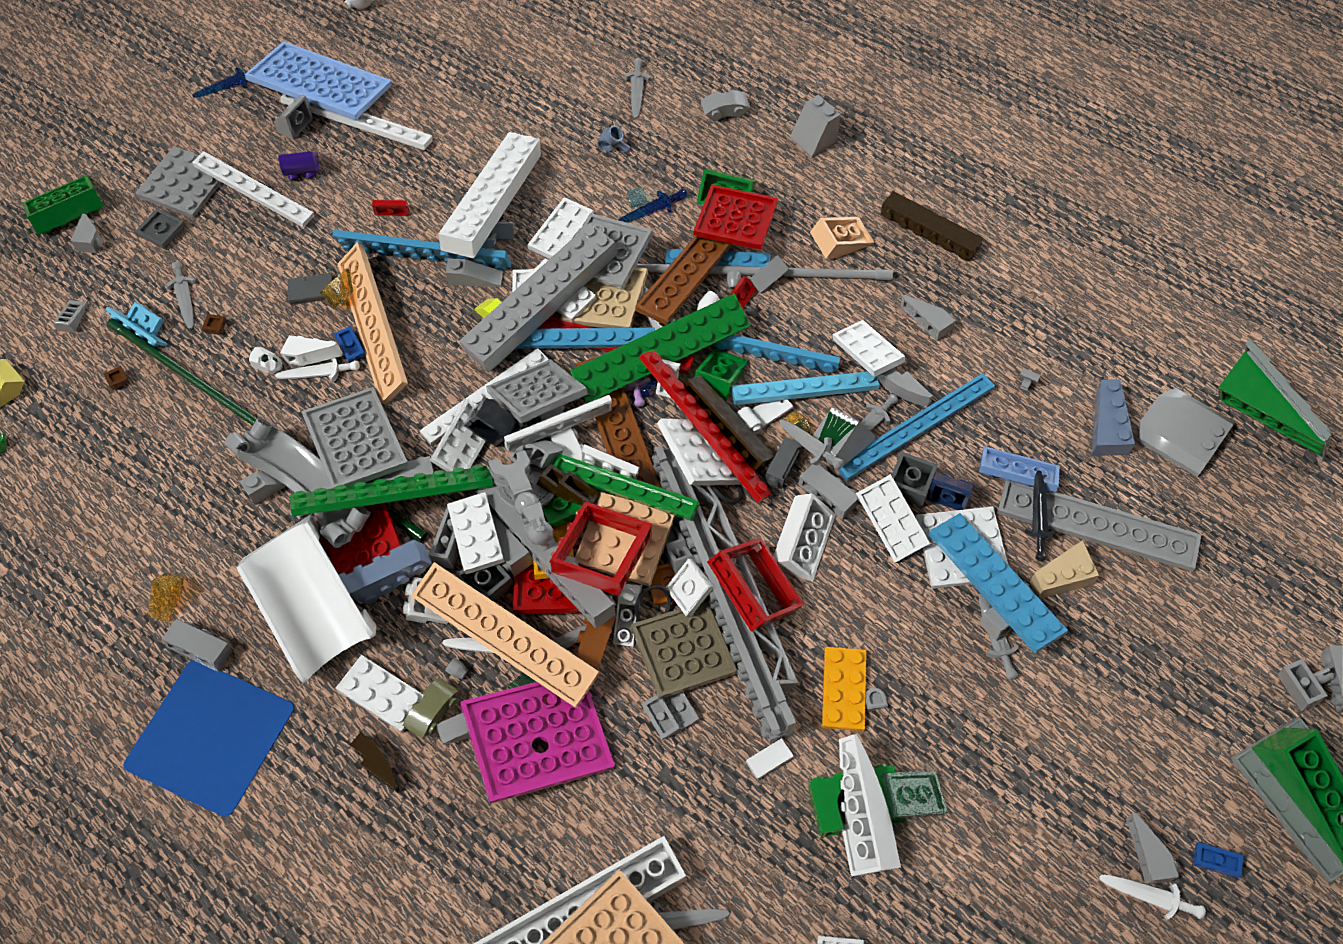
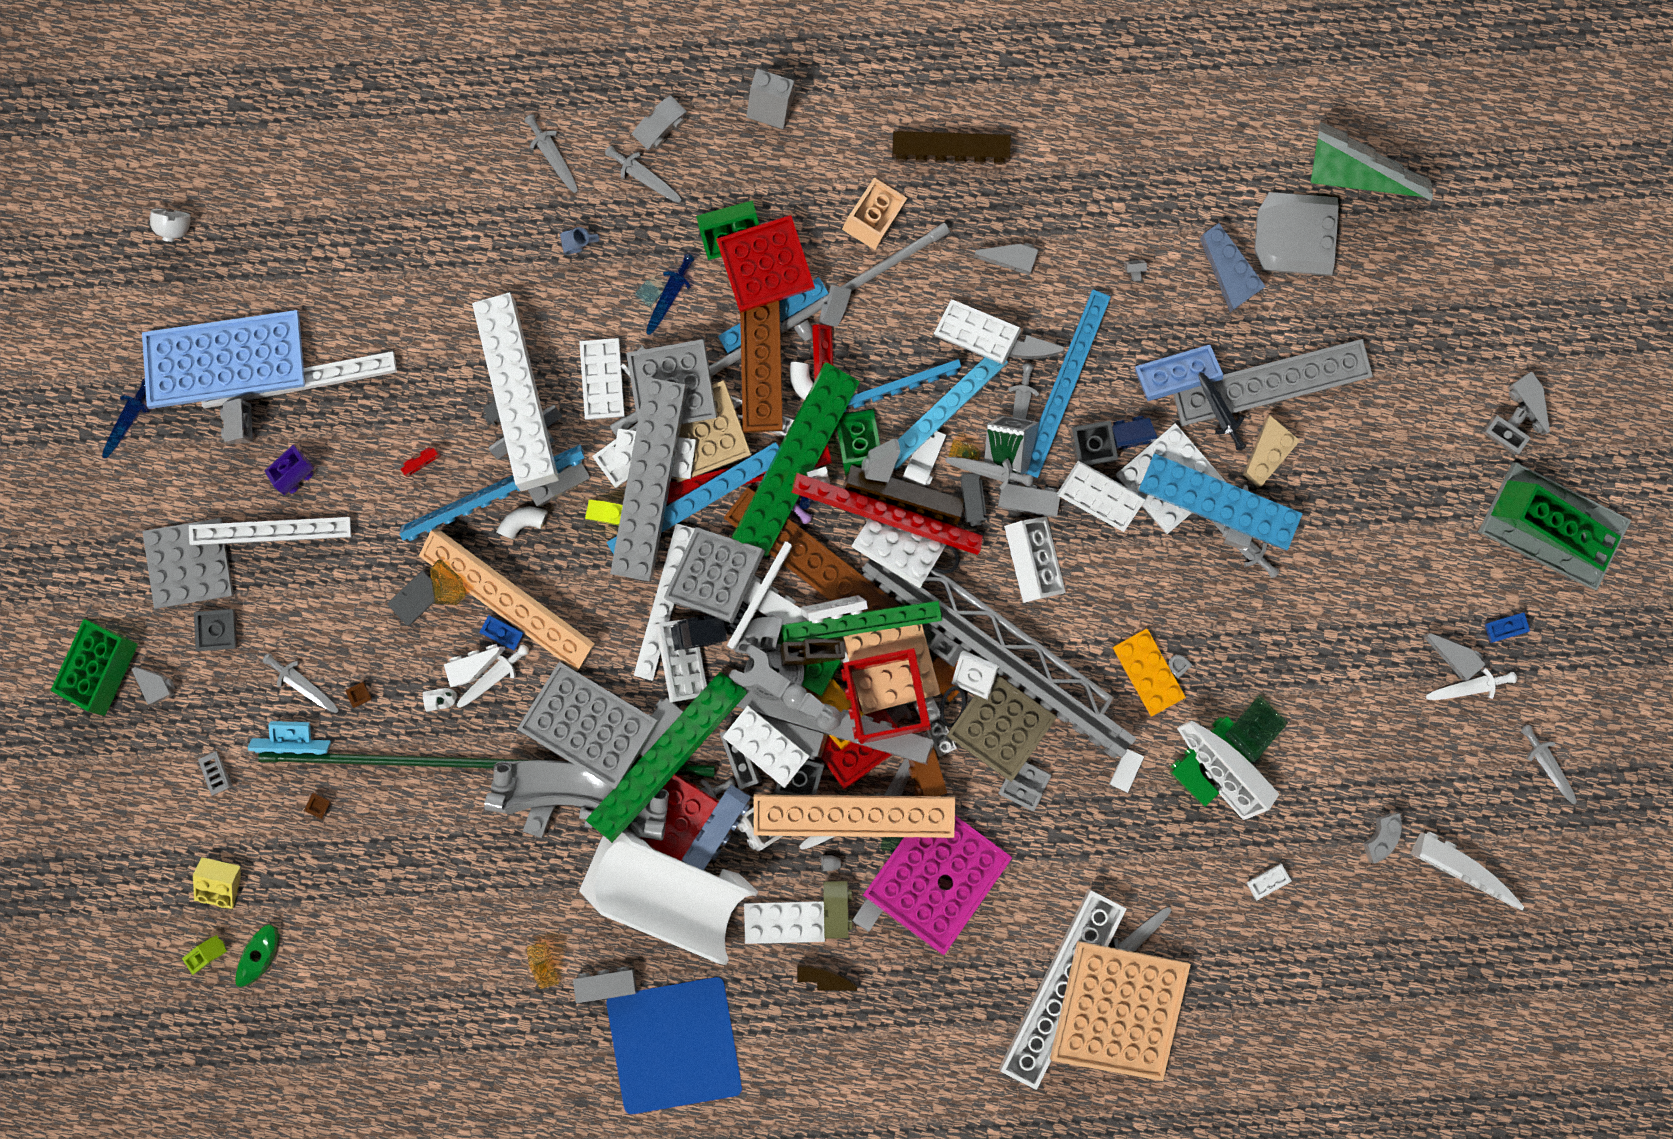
camera: 30 degrees left, 25 degrees up
red window [707,538,804,632] -> none
none -> white cylinder [496,506,548,540]
none -> light grey sword [605,146,681,203]
none -> light grey slope [862,439,900,482]

